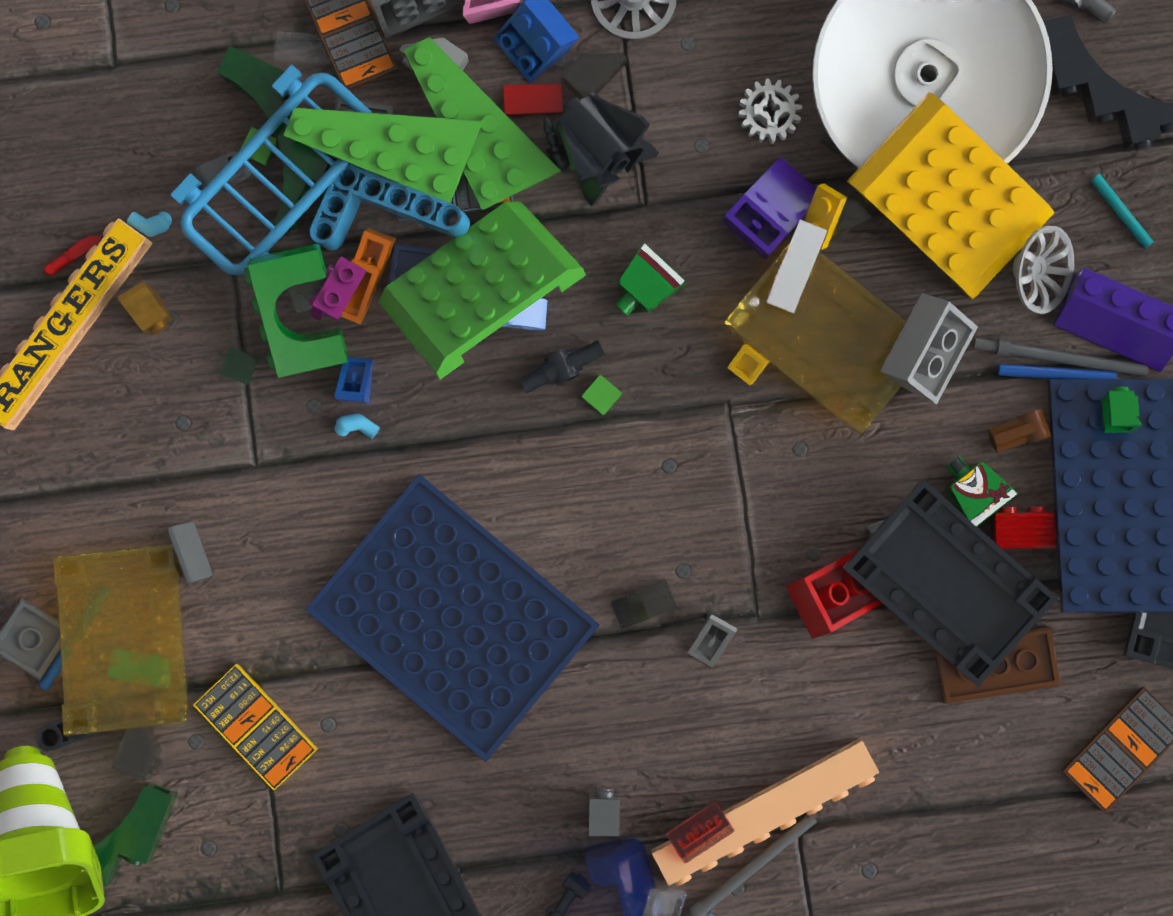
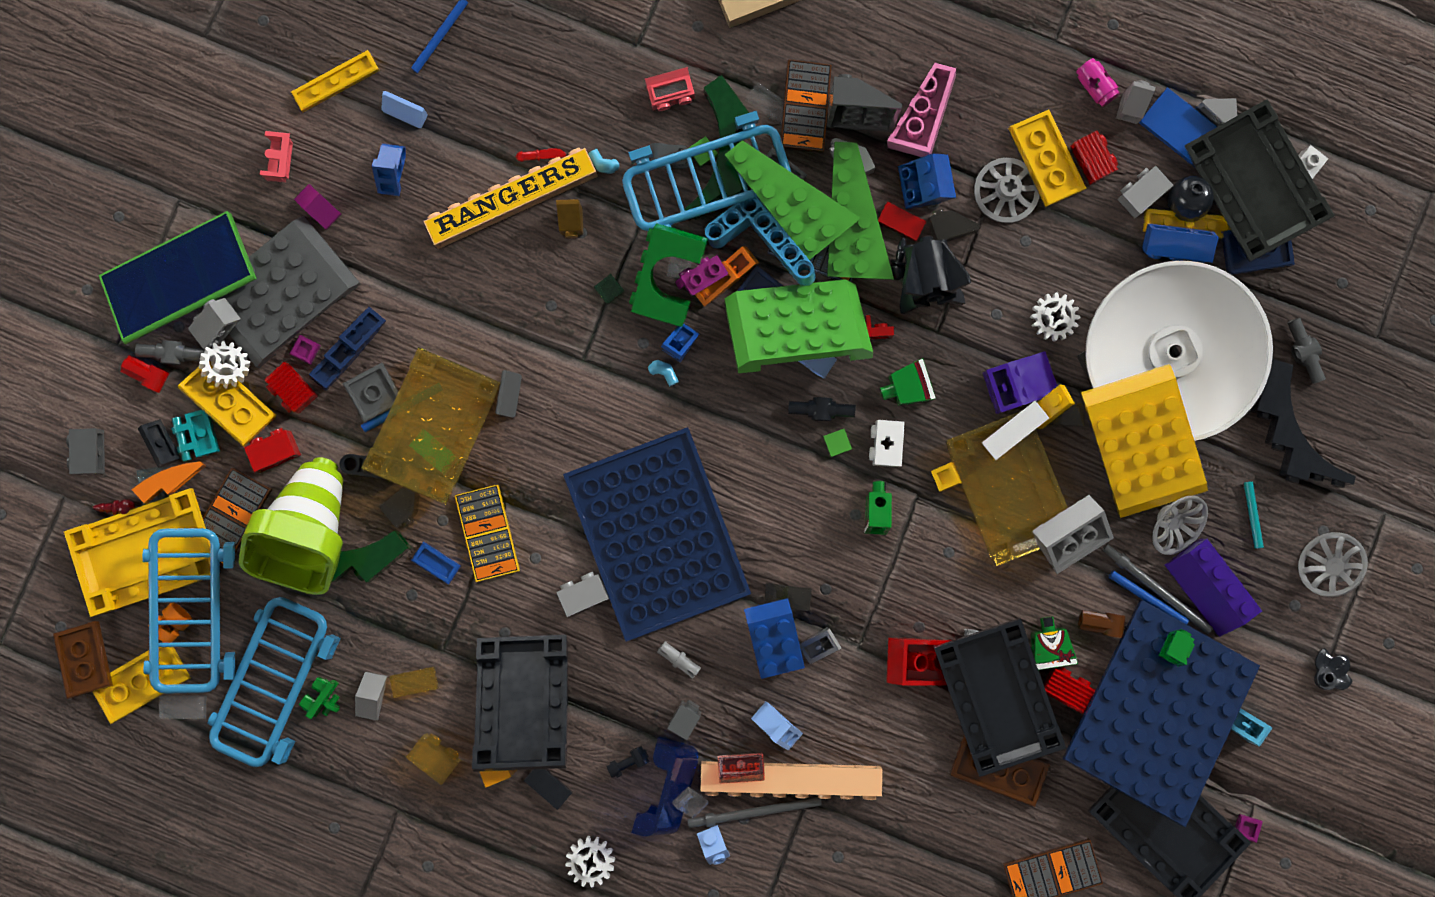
camera: 30 degrees right, 0 degrees up
none -> blue tile [411,542,461,585]
none -> light grey brick [556,572,609,617]
none -> coral window [645,67,695,111]
none -> light grey pin [657,641,701,679]
none -> blue brick [744,598,805,679]
none -> light blue tile [751,701,803,750]
none -> red bracket [864,315,894,340]
none -> green torso [864,481,892,535]
none -> white brick [869,420,904,467]

